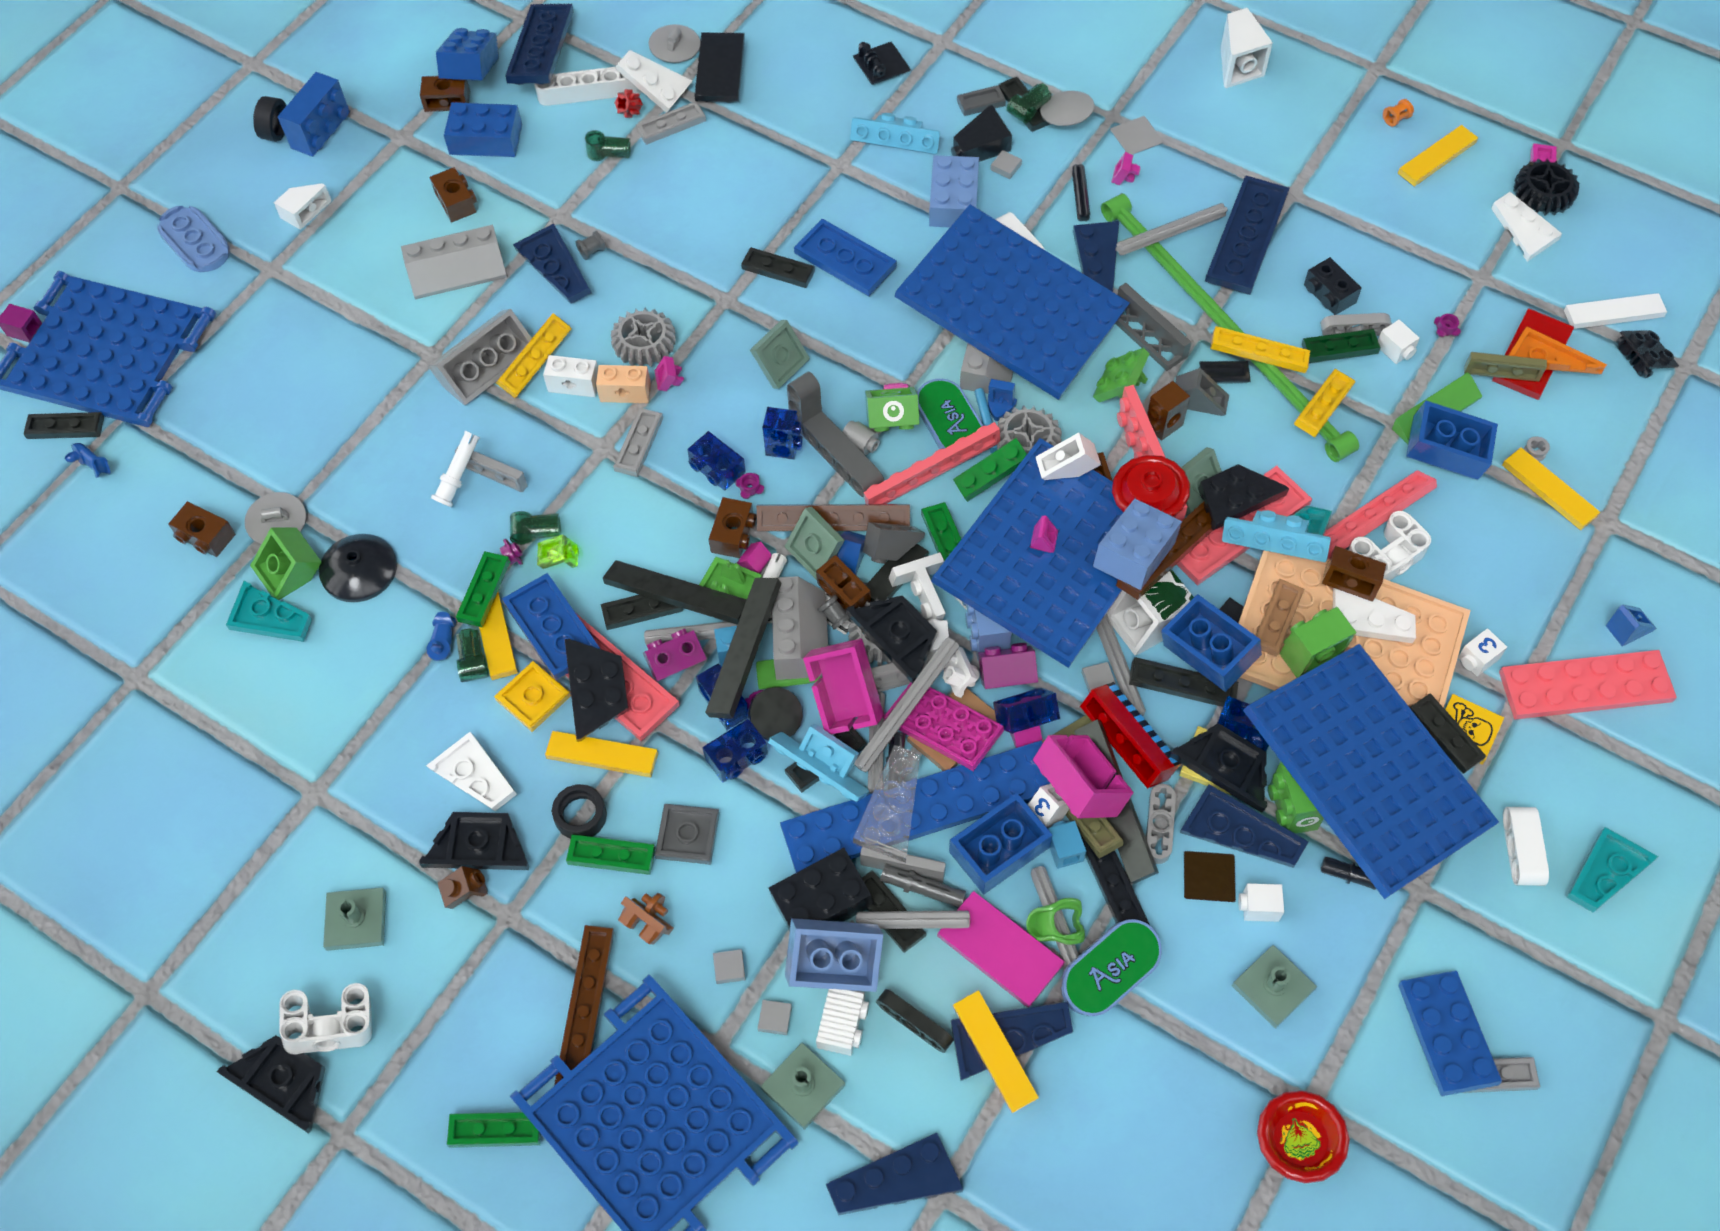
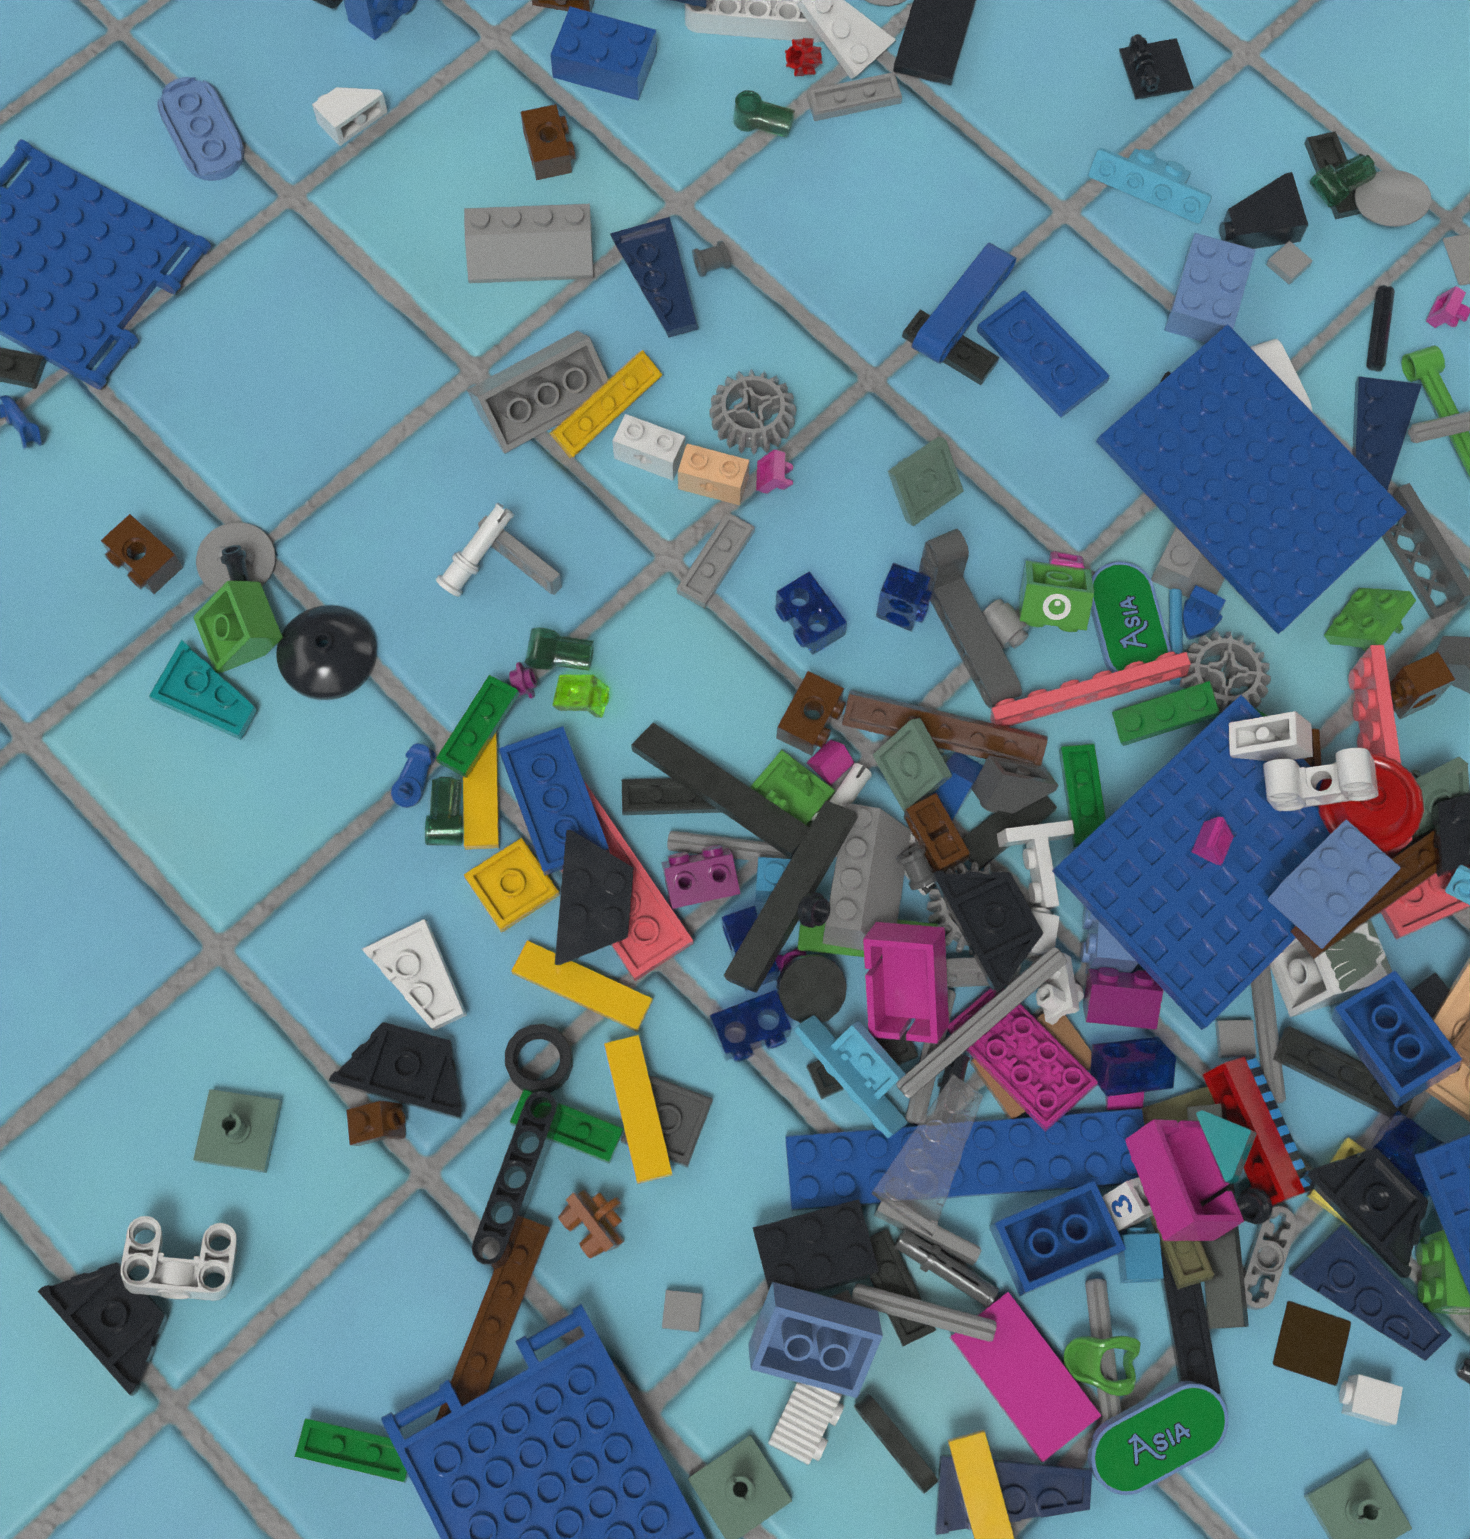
camera: 10 degrees right, 10 degrees up
magenta plate [735,473,764,499] -> none
light grey tile [758,1000,792,1035] -> none
dark grey tile [957,85,1006,116] -> none
none -> black pin [220,545,253,582]
none -> black beam [472,1091,561,1269]
none -> yellow tile [604,1035,673,1184]
none -> black plate [798,892,830,928]
none -> blue beam [912,242,1017,364]
none -> teal slope [1196,1110,1257,1184]
none -> black plate [1237,1187,1273,1224]
none -> white beam [1263,748,1378,811]

